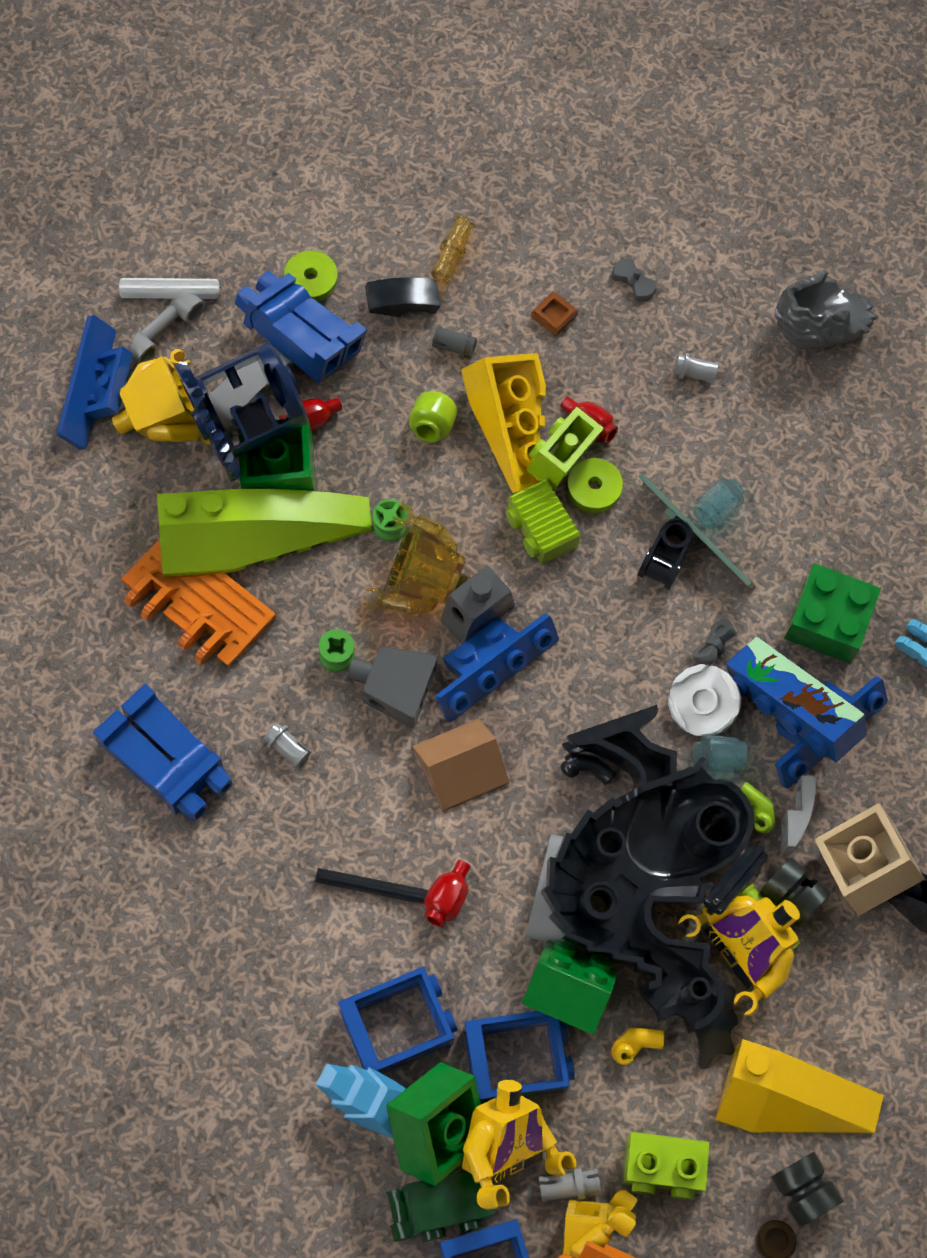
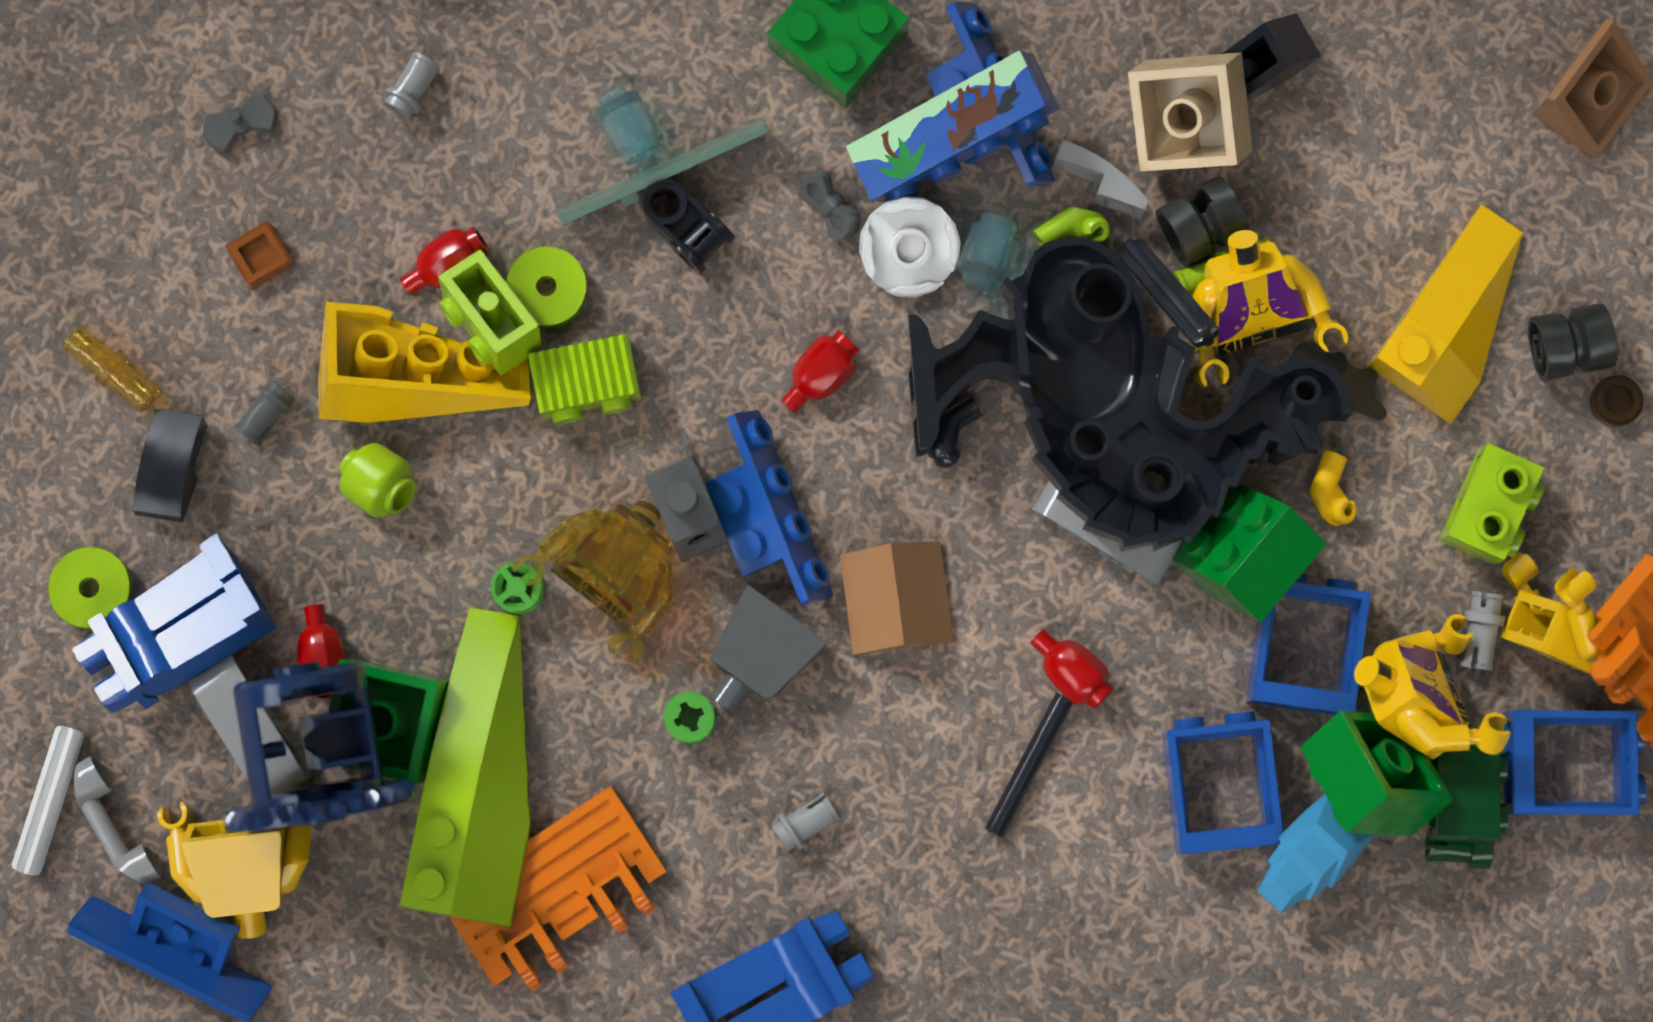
camera: 65 degrees left, 15 degrees up
none -> red plant [781,330,860,414]

